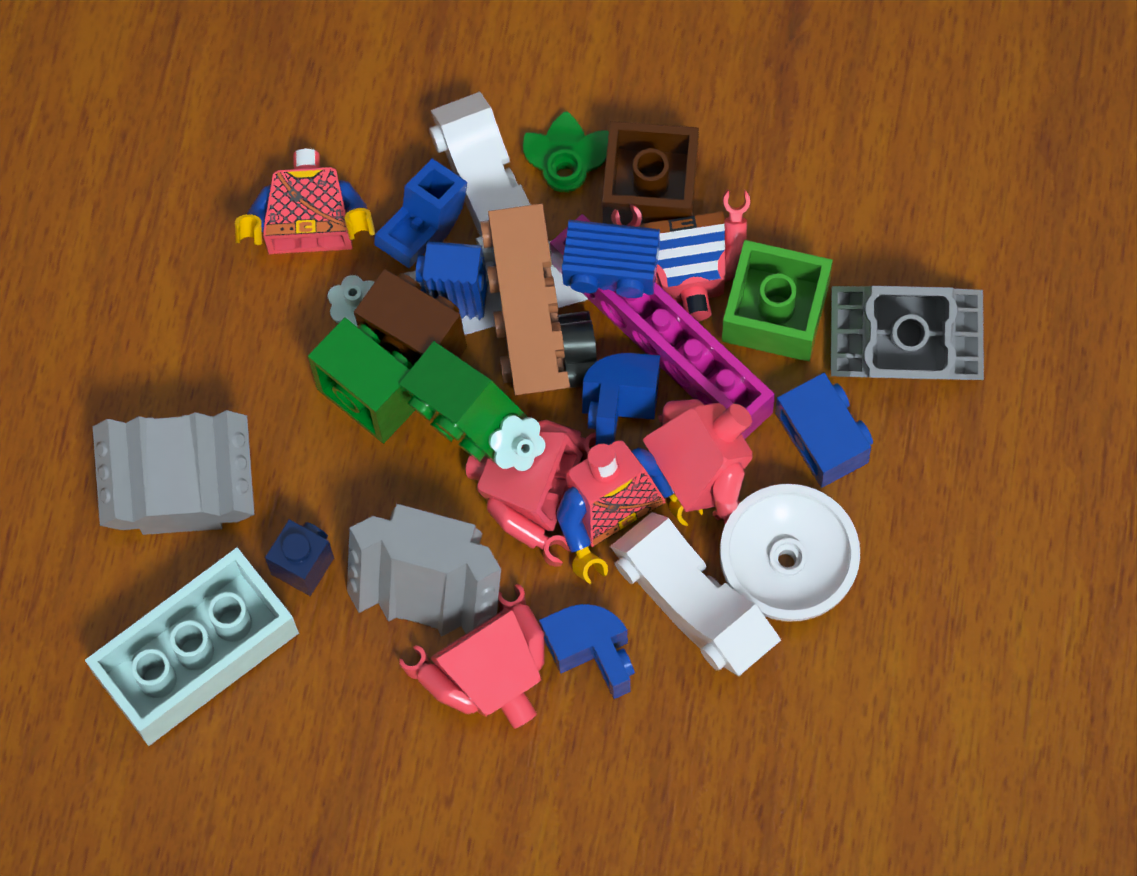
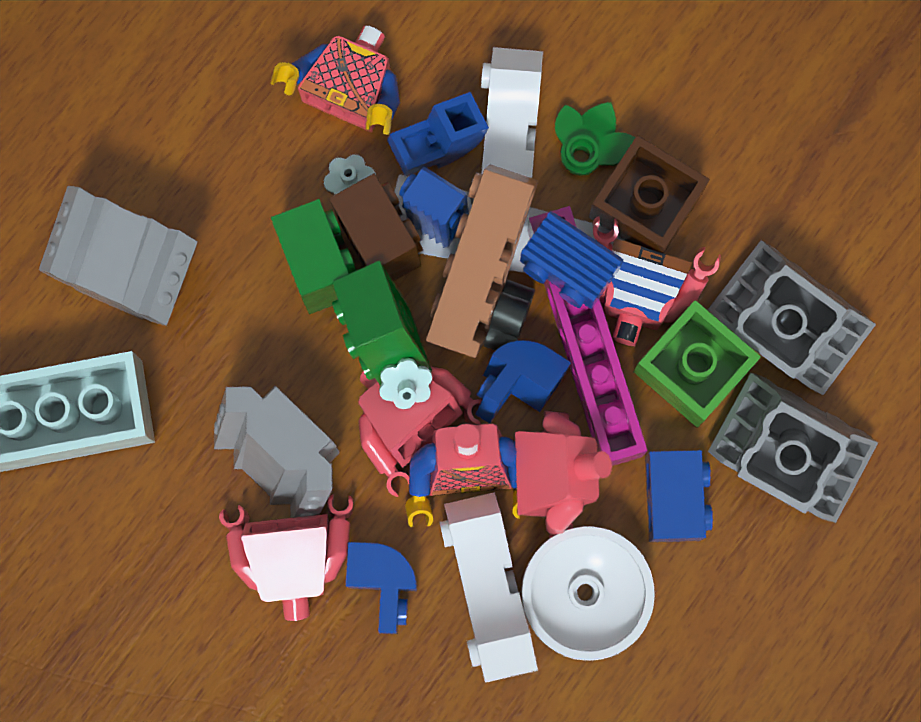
camera: 25 degrees right, 10 degrees up
dark blue brick [265,519,334,596] -> none
none -> light grey slope [708,240,876,395]

